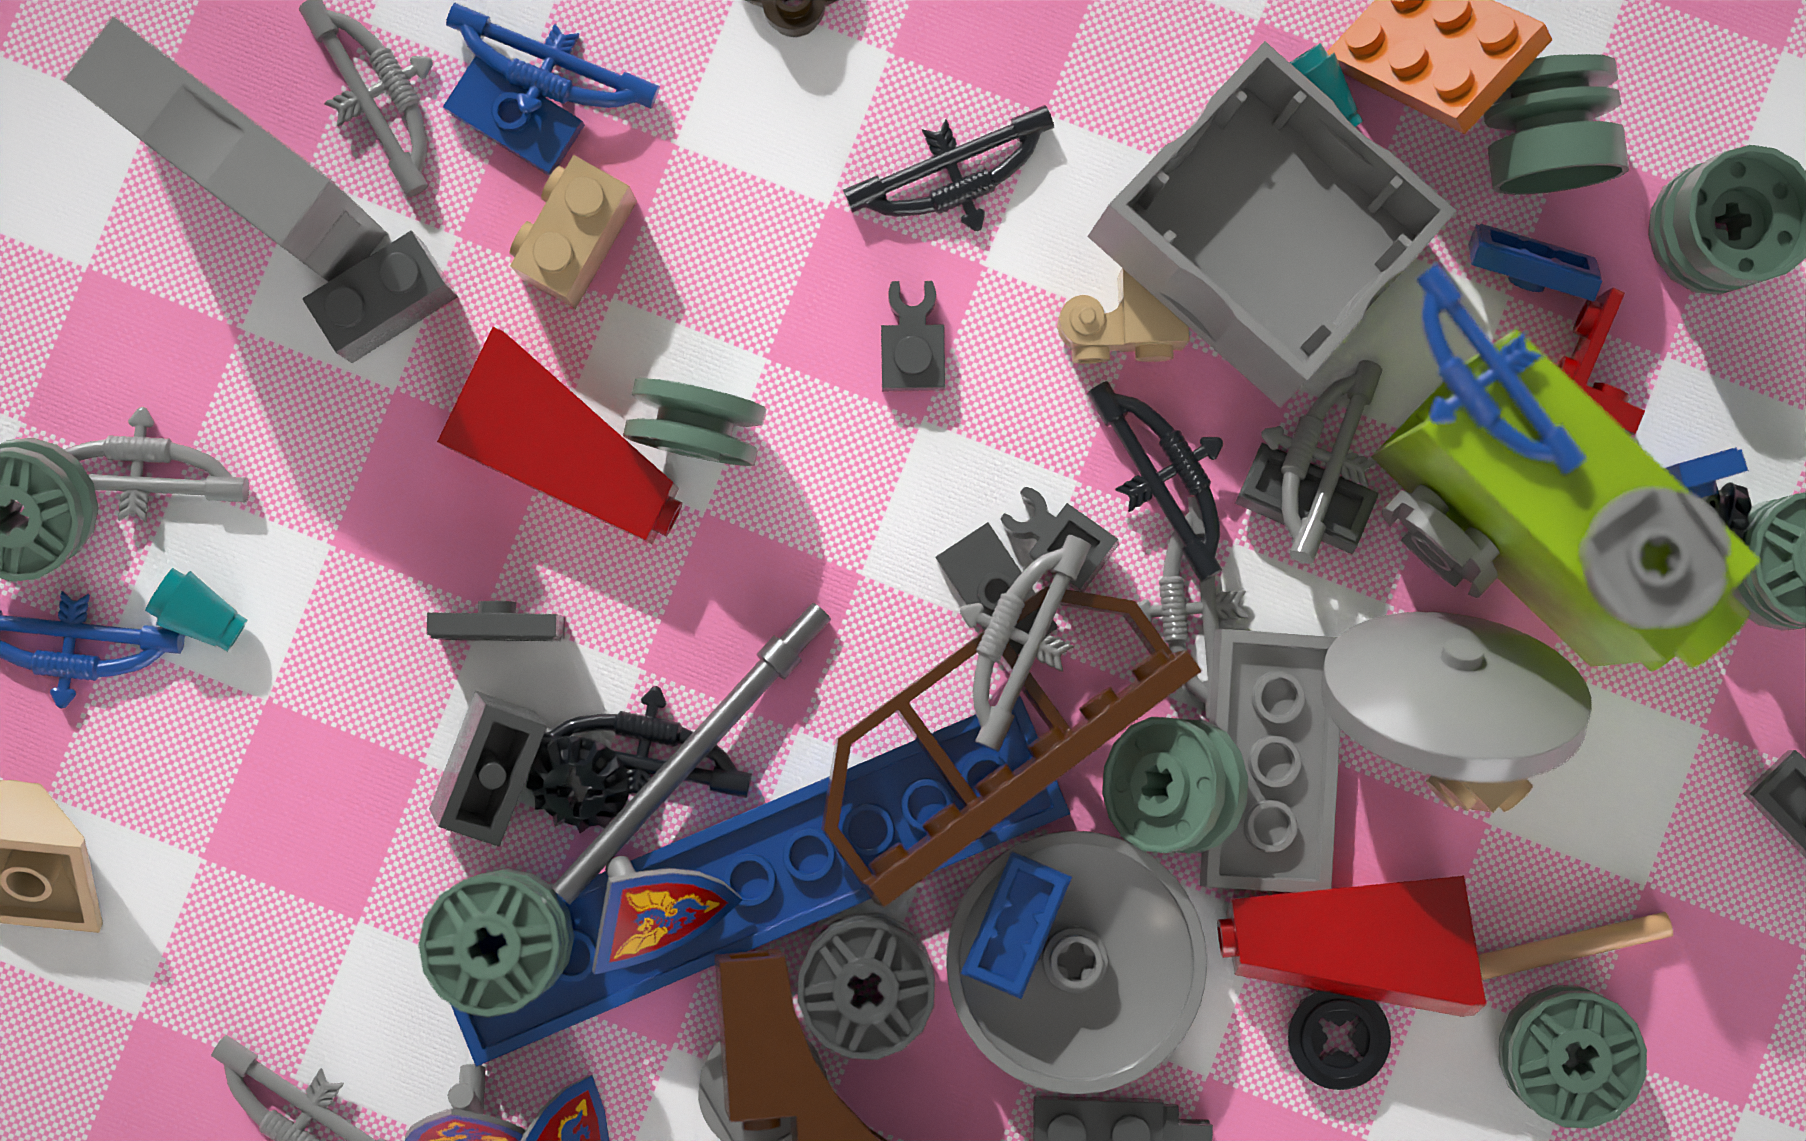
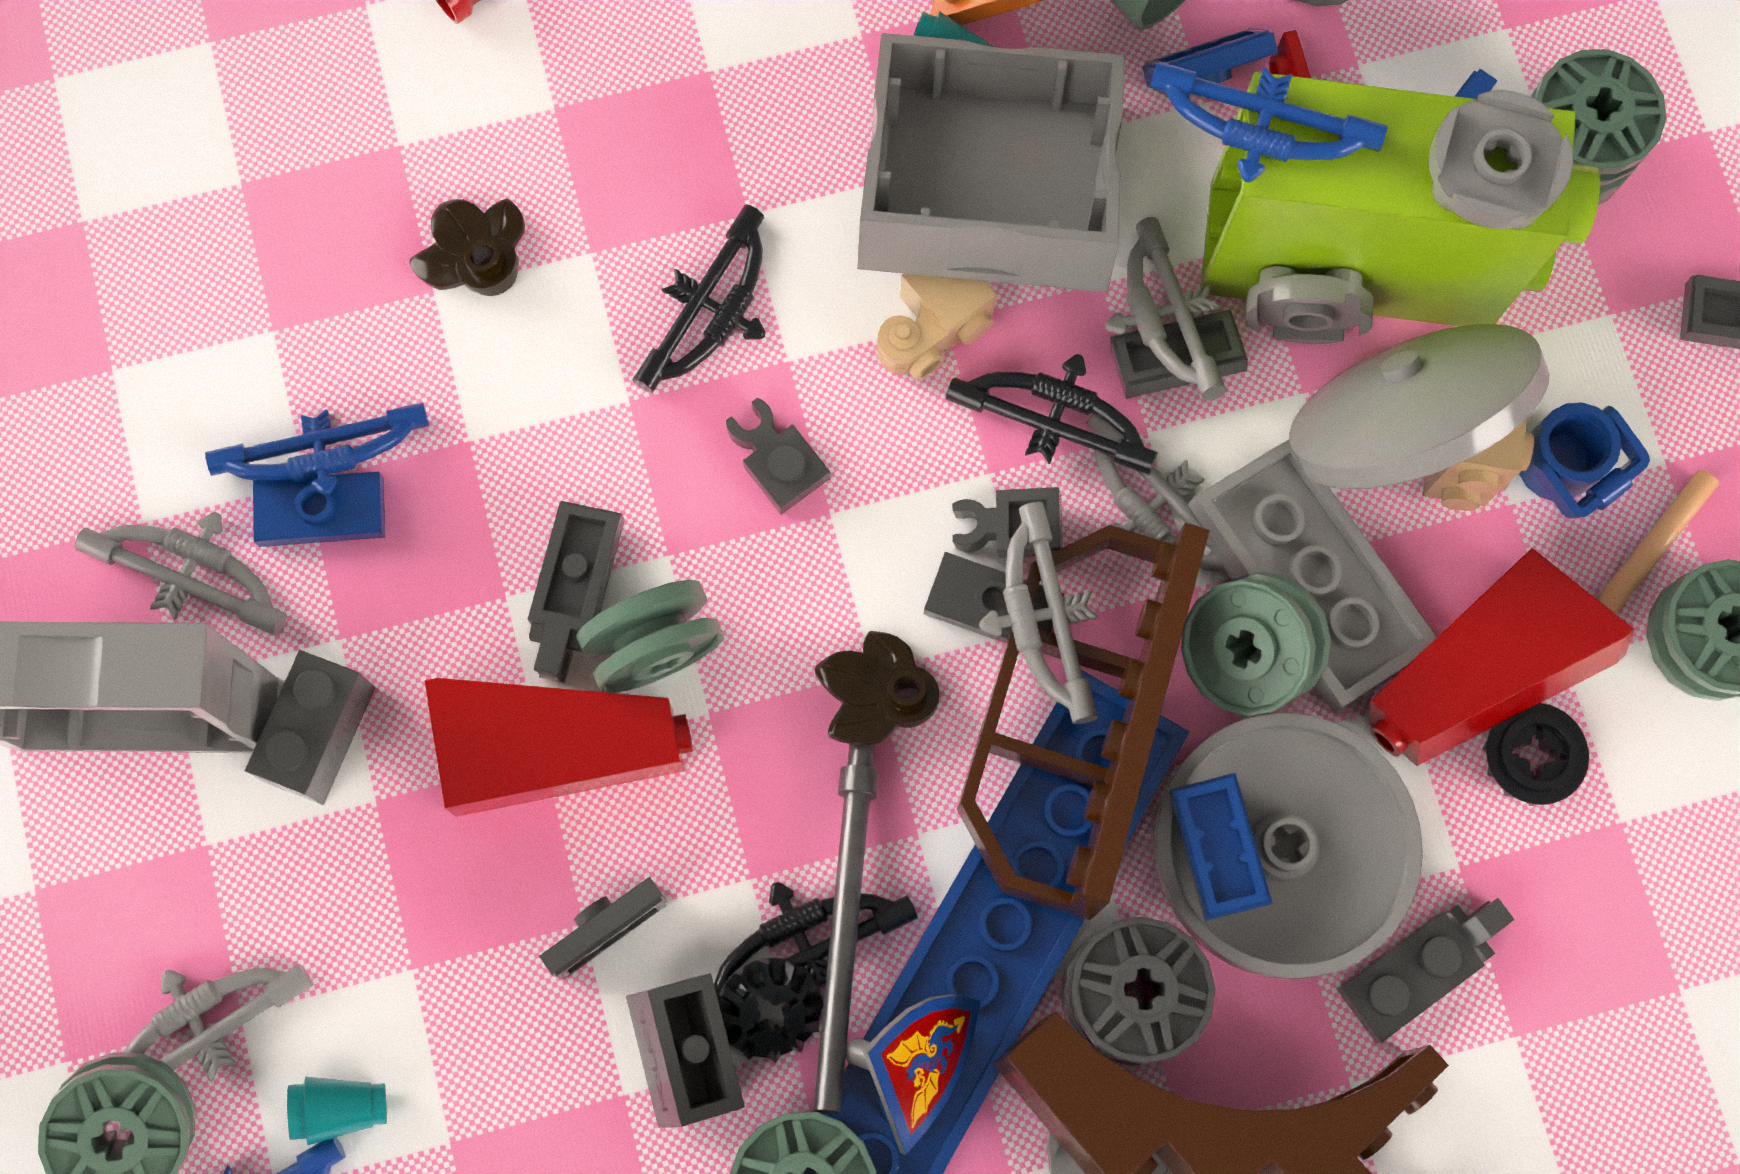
camera: 40 degrees left, 10 degrees down
tan brick [509,155,637,310] -> none
none -> dark grey hinge [527,501,625,683]
none -> dark brown plate [814,631,939,745]
none -> blue piece [1519,402,1650,519]

